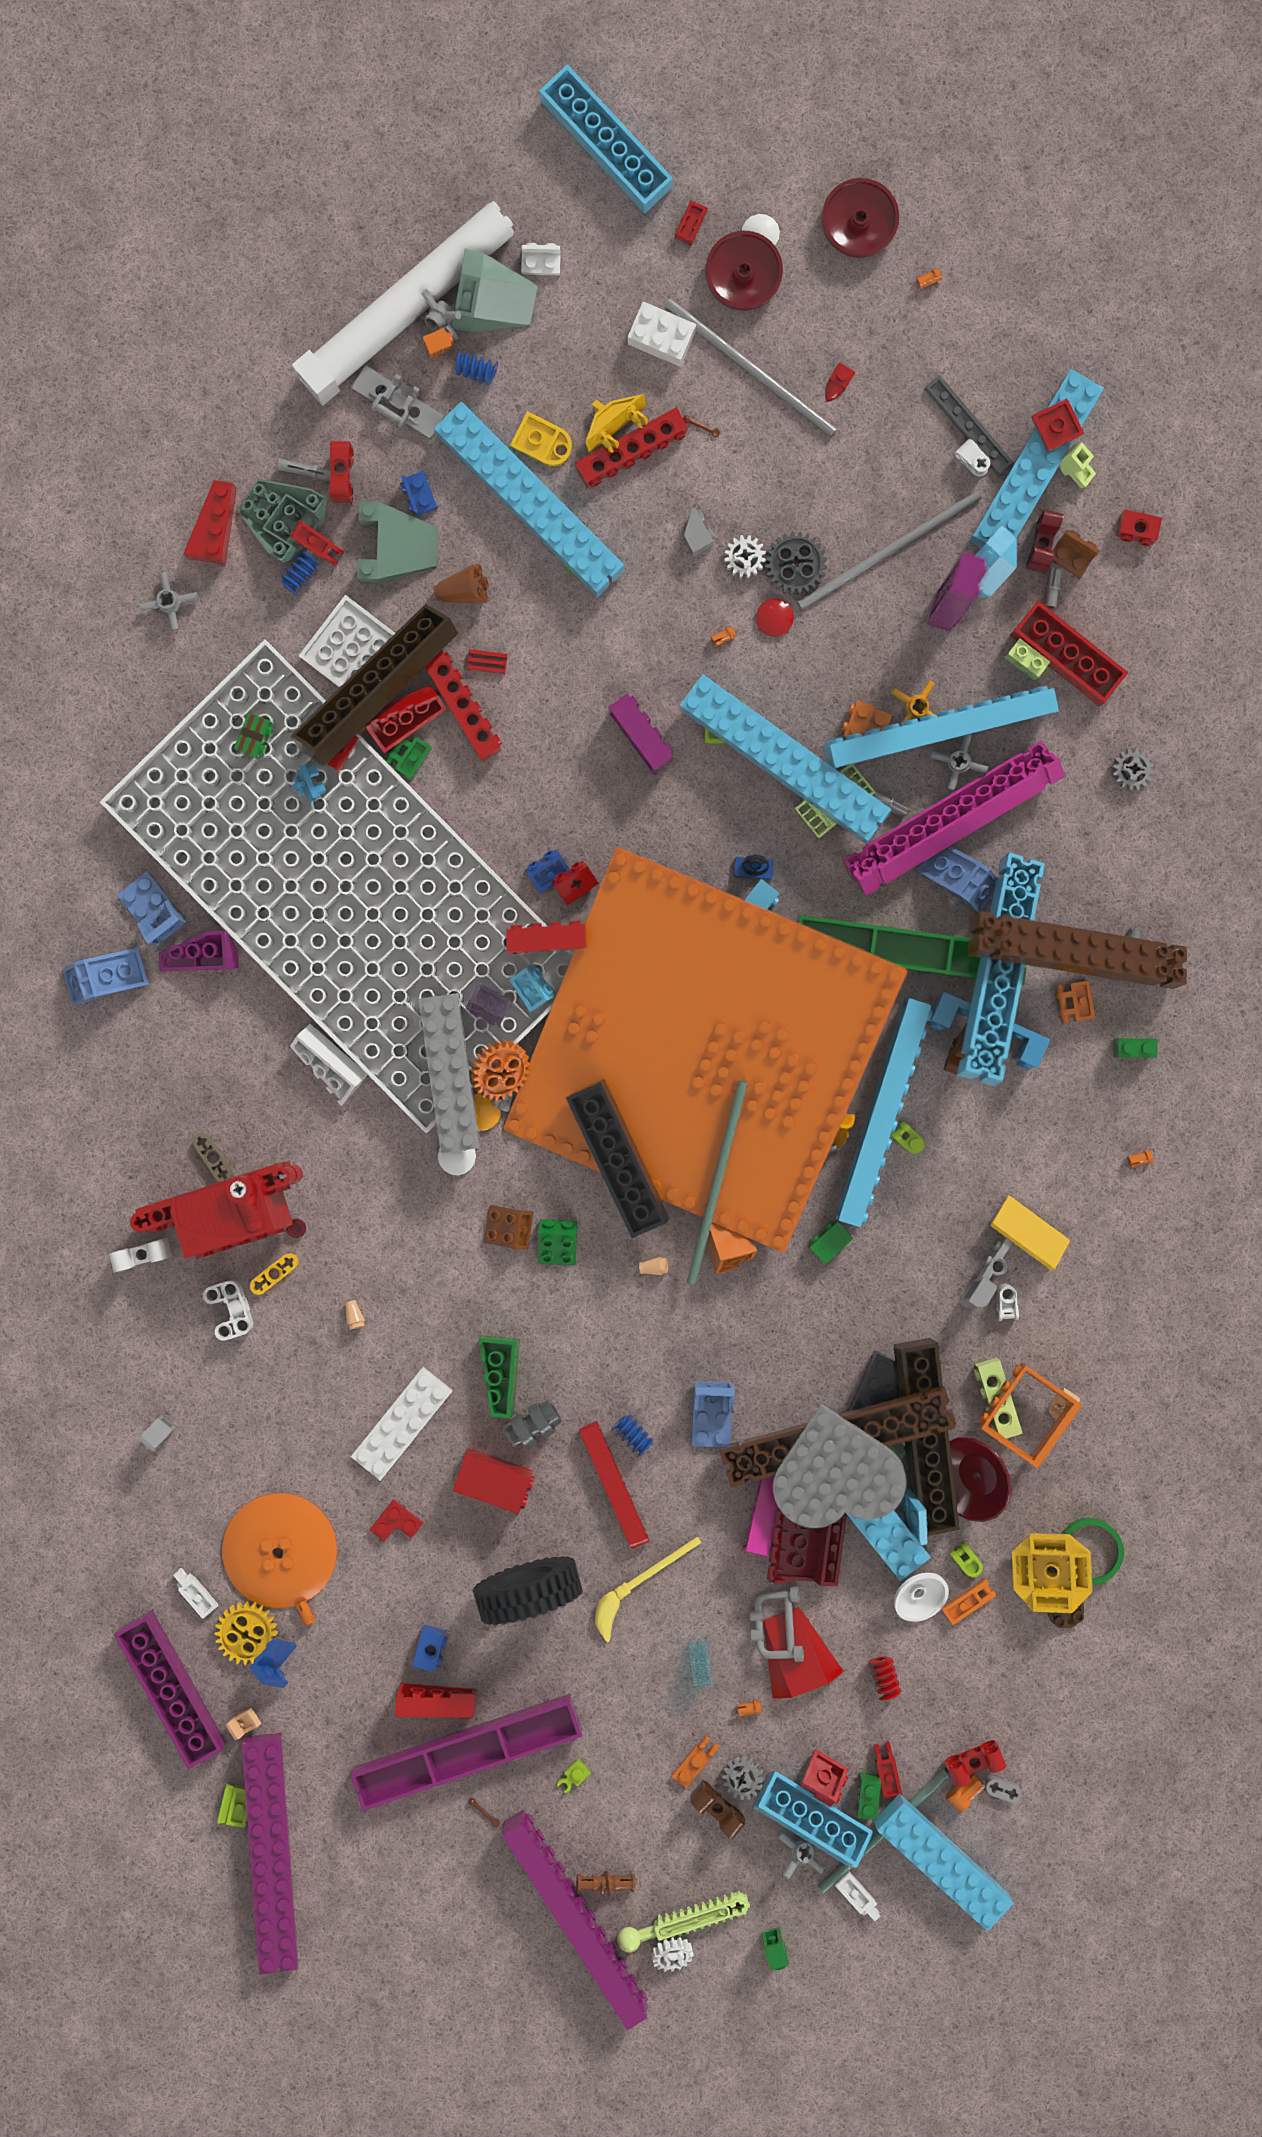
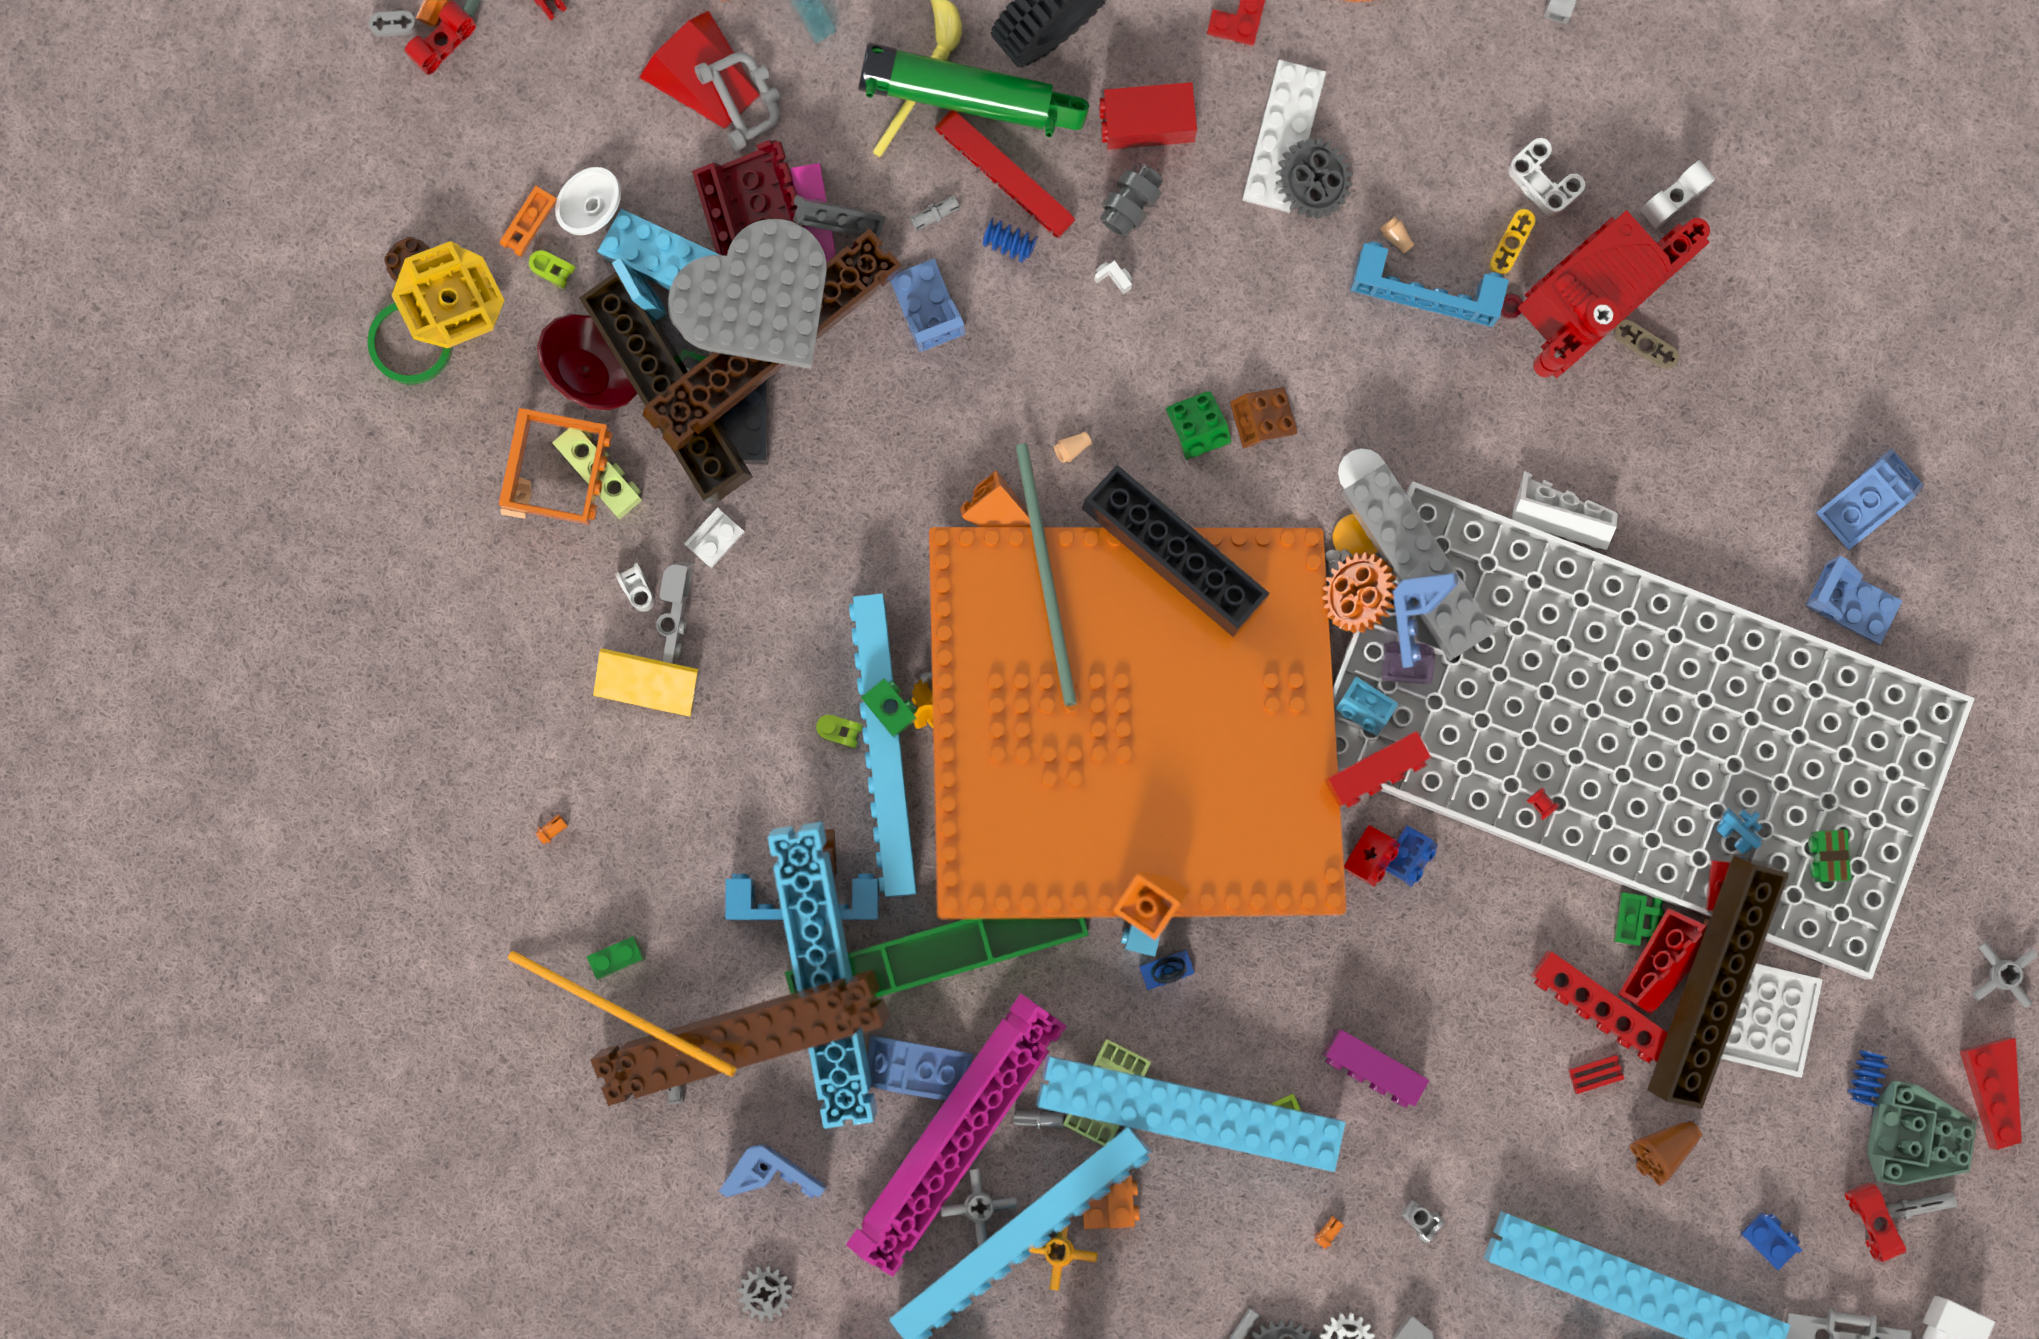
camera: 155 degrees right, 5 degrees down
magenta wedge [159,930,239,972] -> none
red hinge [289,520,344,566] -> none
sand green wedge [357,501,438,584] -> none
green wedge [478,1335,520,1419] -> none
red dish [756,598,794,637] -> none
green brick [809,1220,853,1264] -> none
red piece [869,1656,902,1701] -> none
orange plate [1055,980,1095,1024] -> none
none -> light orange piece [508,951,736,1077]
none -> white plate [684,507,744,569]
none -> medium blue bracket [718,1144,827,1199]
none -> dark grey hinge [793,195,886,238]
none -> green piece [858,43,1090,138]
none -> green brick [861,678,917,738]
none -> light grey pin [910,195,960,231]
none -> white bracket [1094,261,1133,294]
none -> orange slope [1113,872,1189,940]
none -> dark grey gear [1275,138,1353,219]
none -> dark azure plate [1350,241,1509,327]
none -> medium blue bracket [1393,573,1459,668]
none -> light grey plate [1401,1200,1445,1243]
none -> red bush [1526,787,1560,820]

